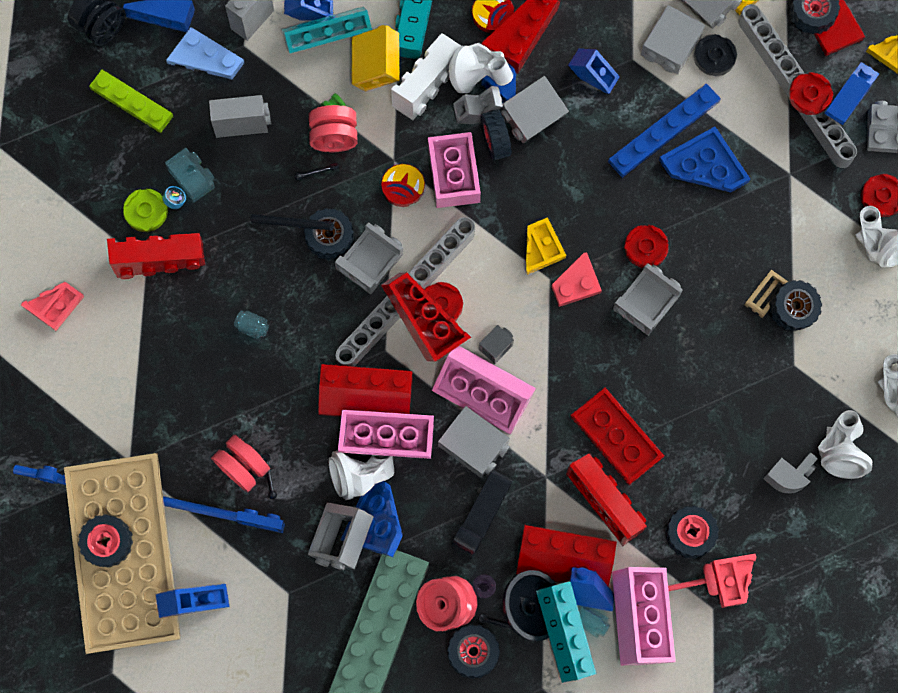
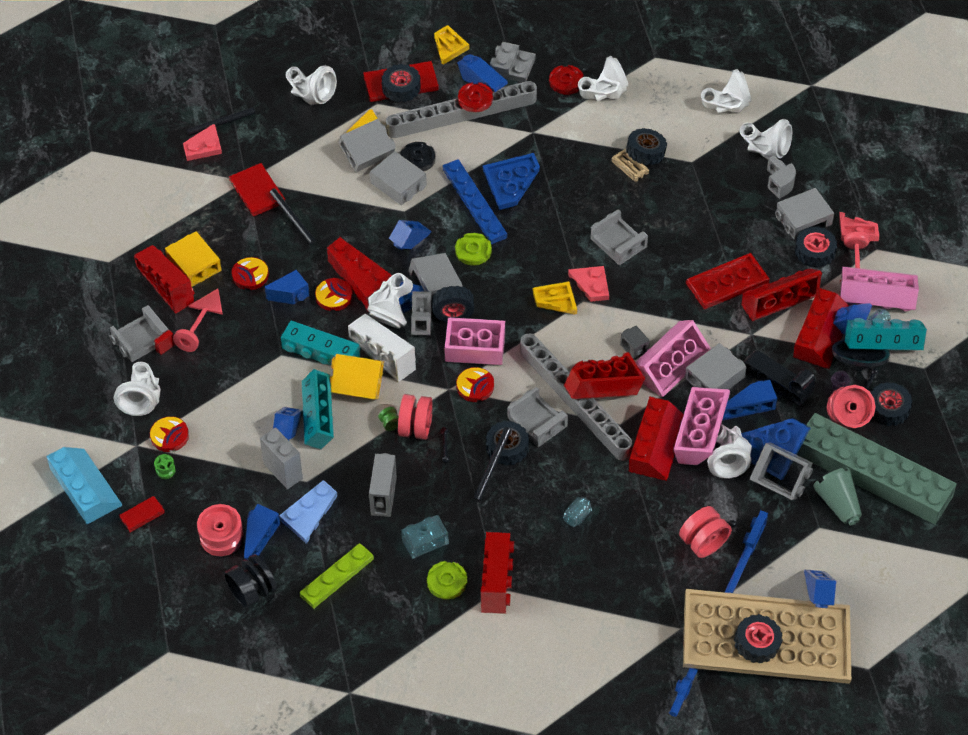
camera: 75 degrees left, 20 degrees down
coral wing [21,282,84,331] -> none
tile [163,186,186,209] -> none
red tile [624,225,669,268] -> none
none -> lime tile [455,233,492,266]
none -> blue slope [722,380,777,420]
none -> light grey panel [775,188,834,239]
none -> sand green cone [813,468,862,526]

